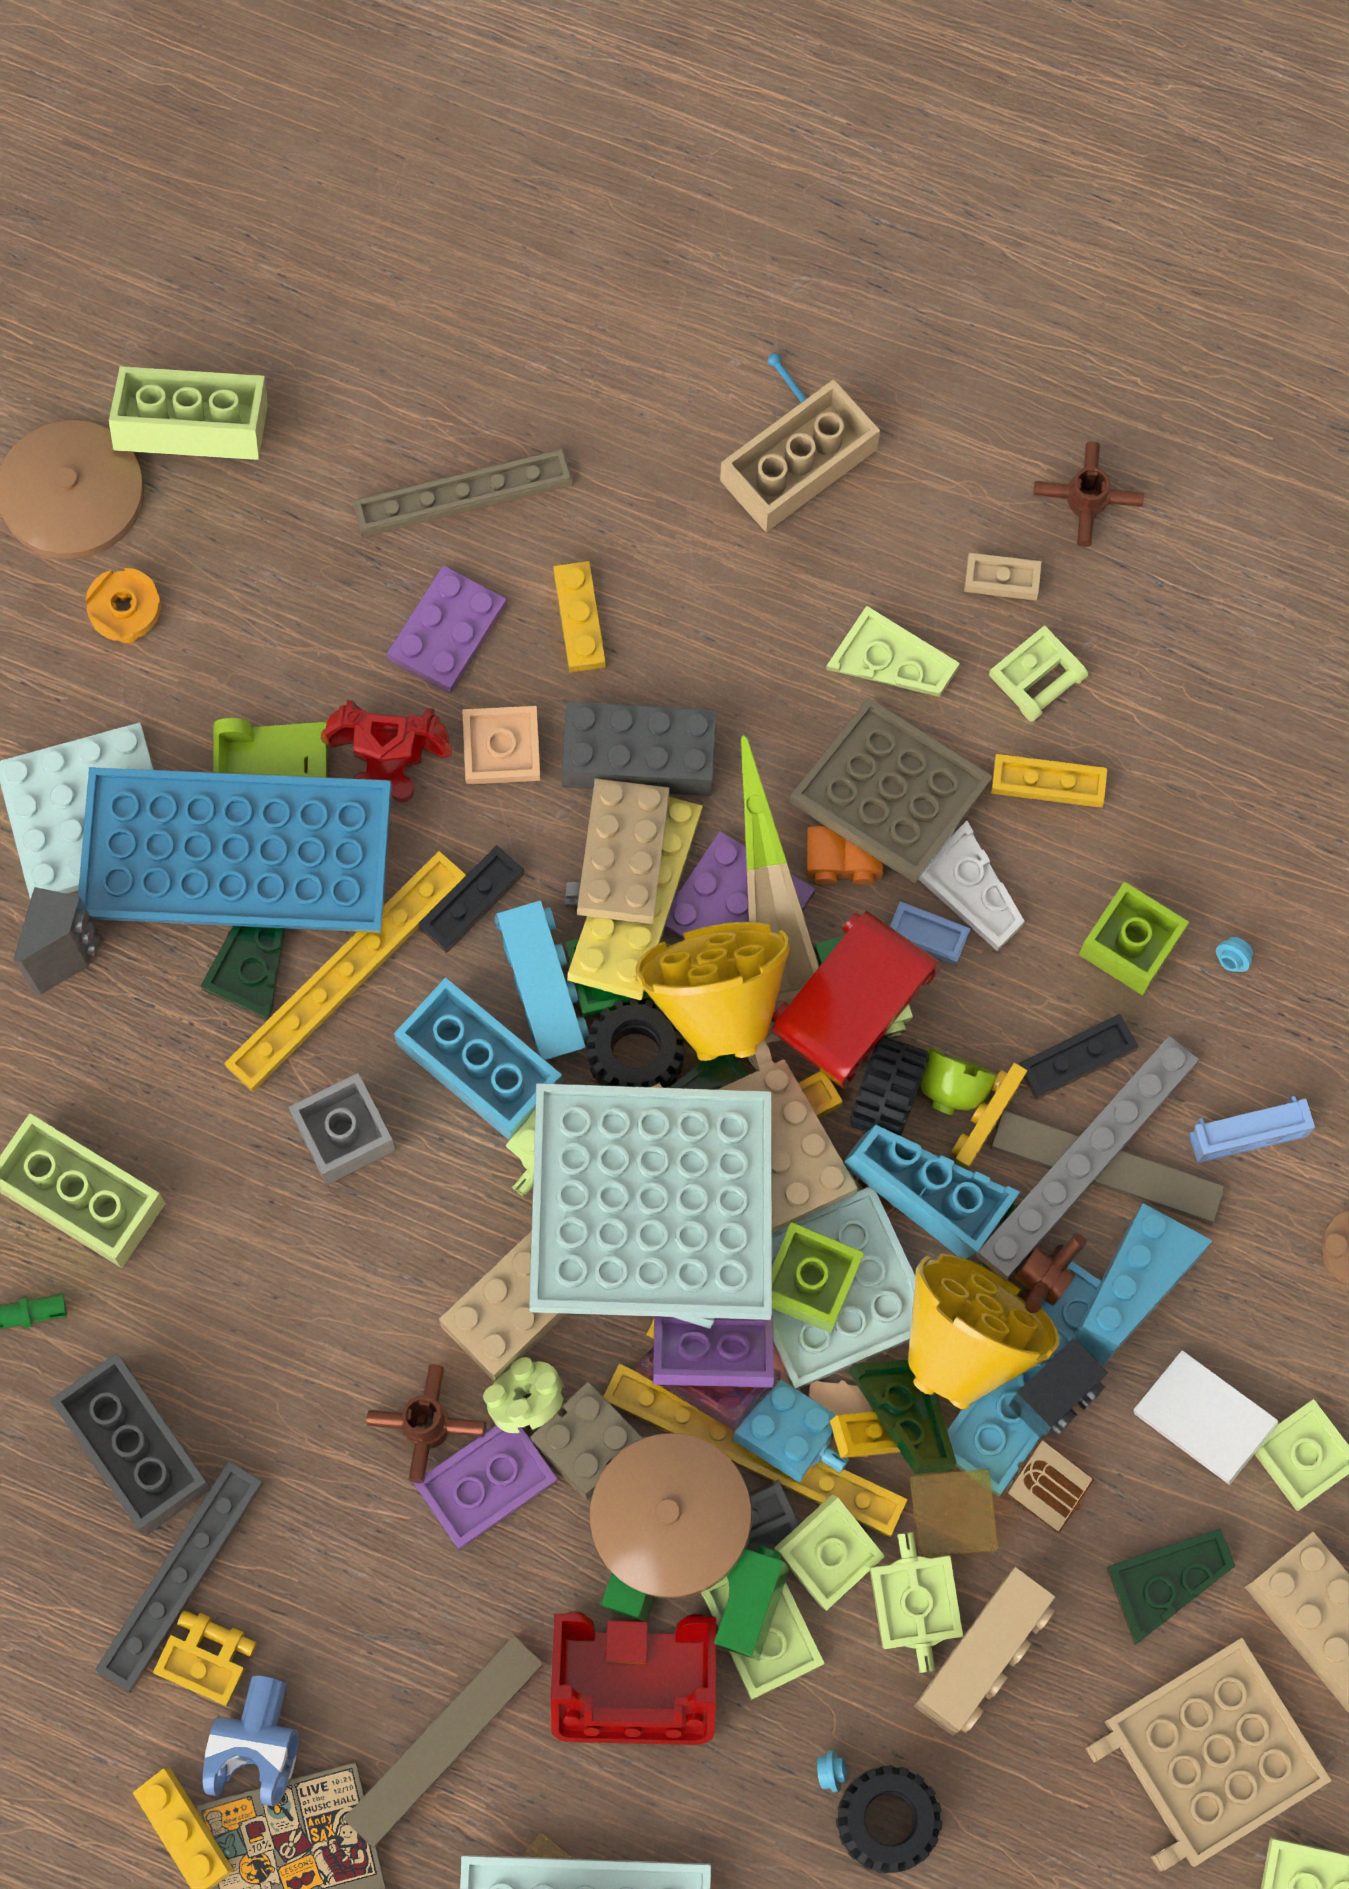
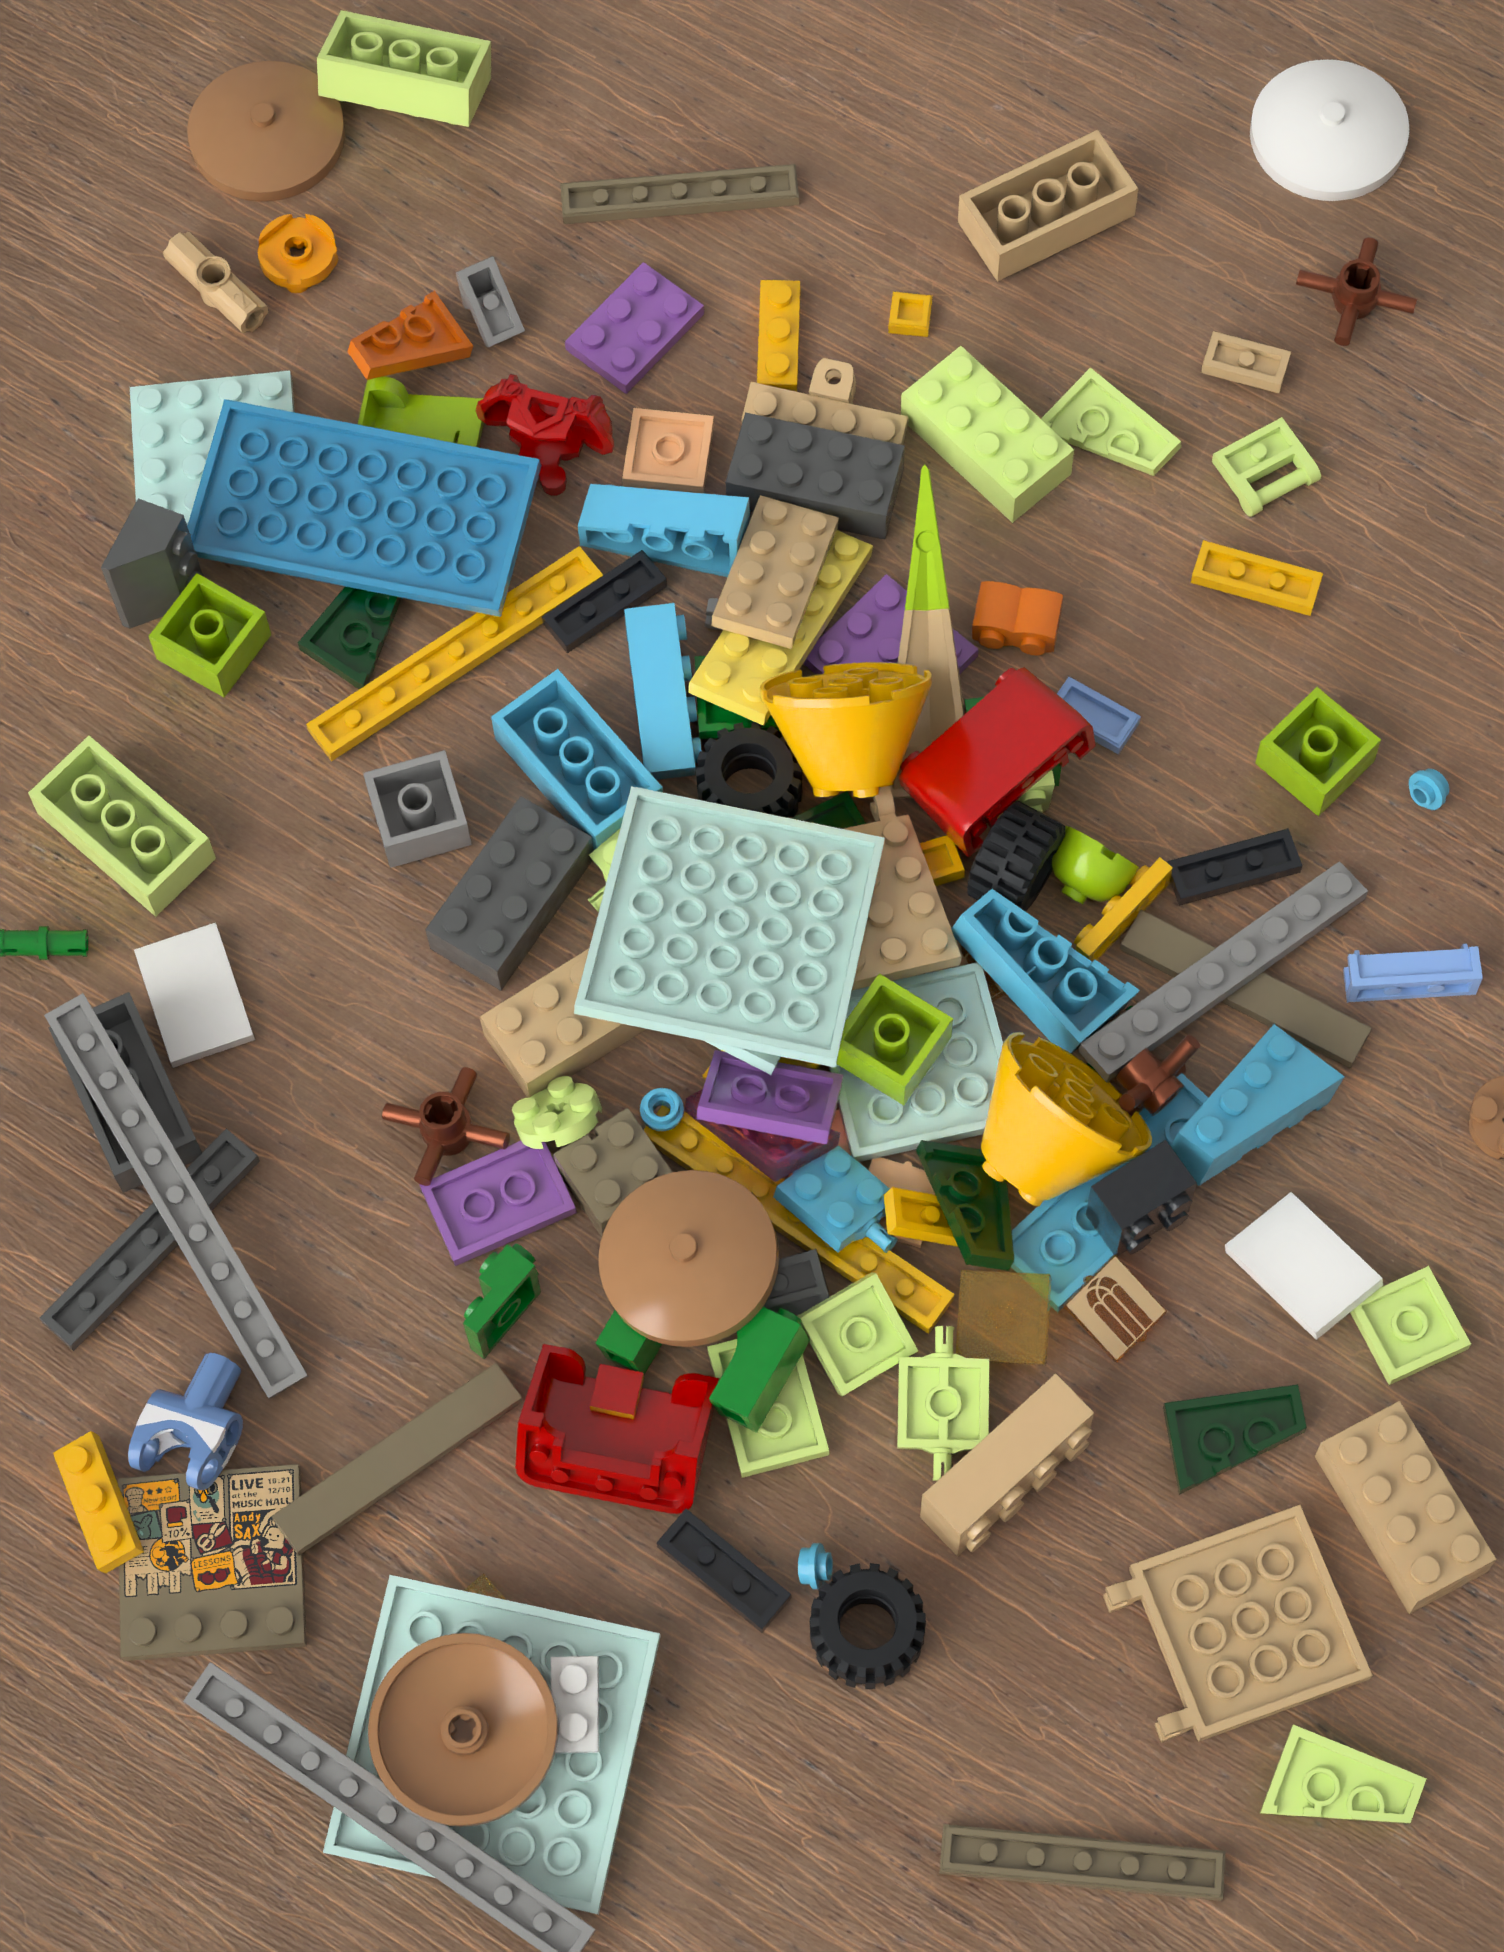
camera: 15 degrees right, 5 degrees down
yellow plate [153,1610,257,1707] -> none
dark azure hinge [768,353,807,403] -> none
dark tan plate [789,697,993,883] -> none
white wing [918,821,1025,952] -> none
none -> light grey plate [44,993,308,1399]
none -> white tile [134,922,255,1068]
none -> lime brick [148,573,272,698]
none -> tan piece [163,232,268,333]
none -> orange wing [347,291,473,380]
none -> dark grey brick [425,796,594,991]
none -> light grey slope [456,256,525,347]
none -> green plate [463,1243,541,1359]
none -> medium azure wedge [578,484,750,577]
none -> medium azure plate [640,1088,684,1131]
none -> black plate [656,1509,791,1633]
none -> tan plate [741,358,909,445]
none -> yellow tile [888,292,933,337]
none -> yellowish green brick [901,346,1074,523]
none -> white dish [1250,60,1409,201]

